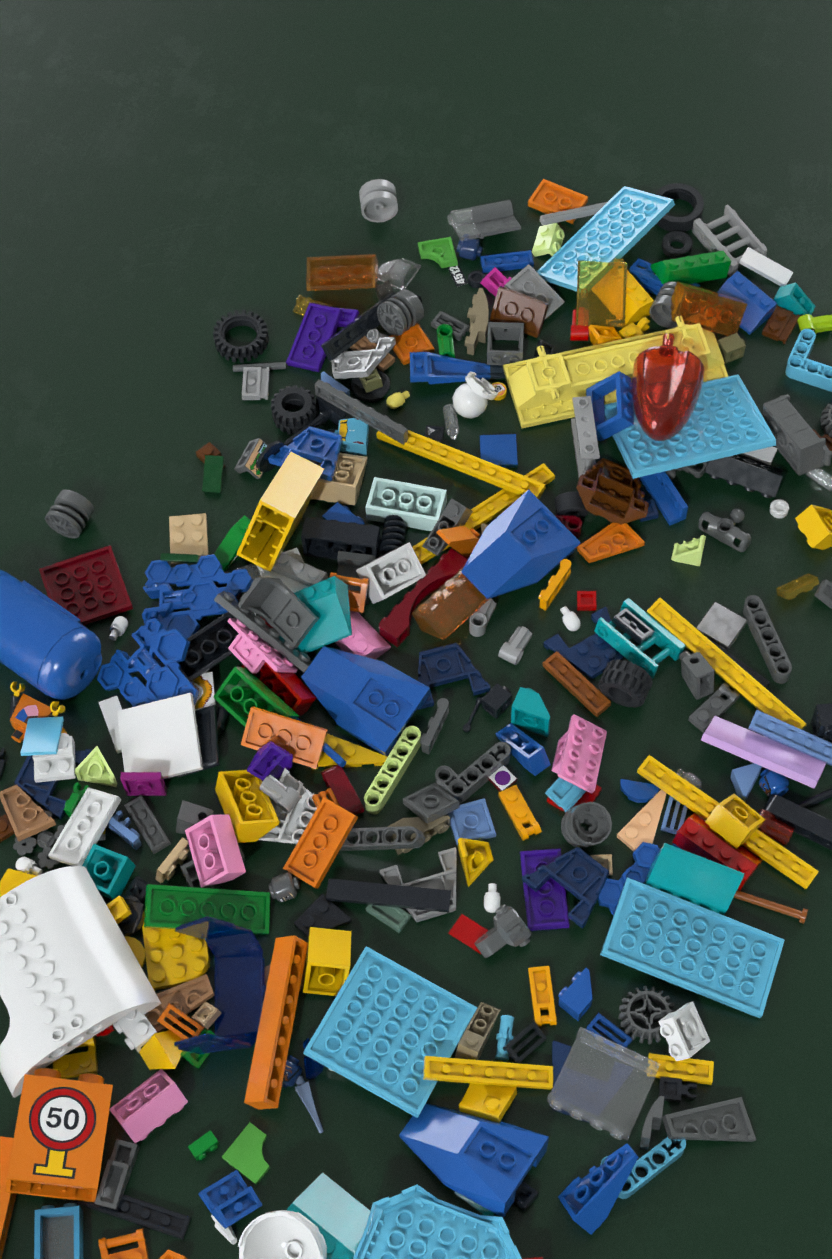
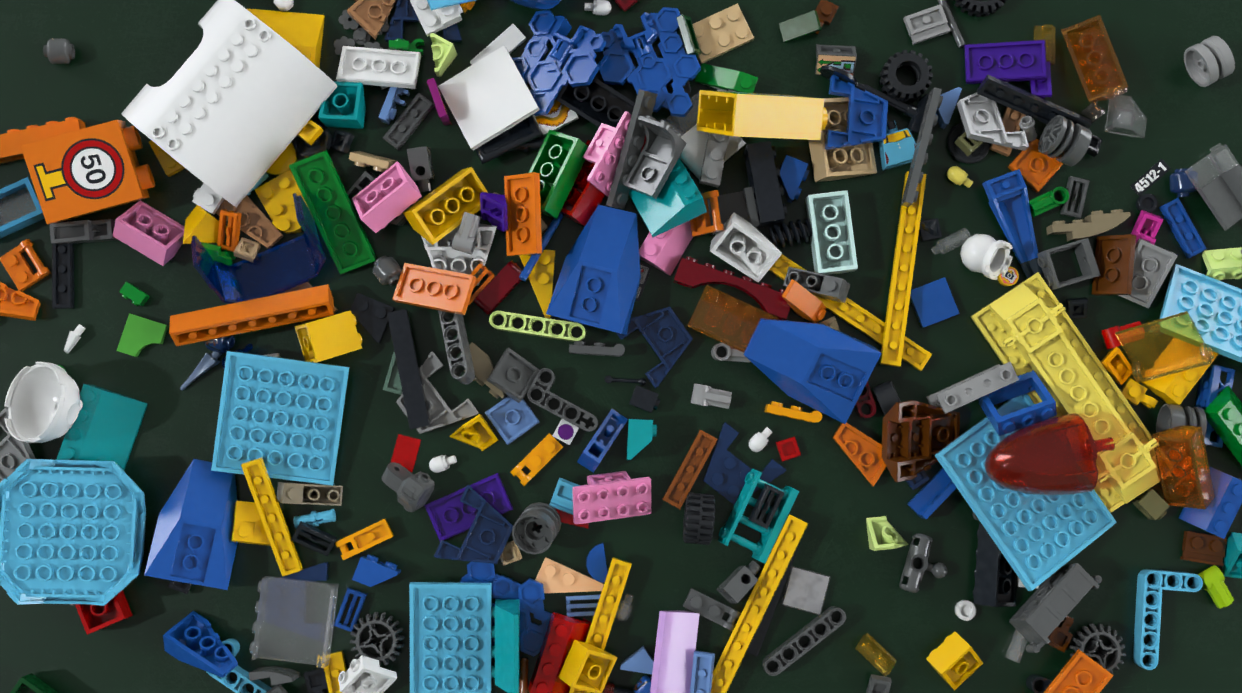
camera: 65 degrees right, 25 degrees up
white cylinder [15,857,43,876] -> none
blue slope [199,1170,262,1229] -> none
bright green tile [417,237,458,268] -> none

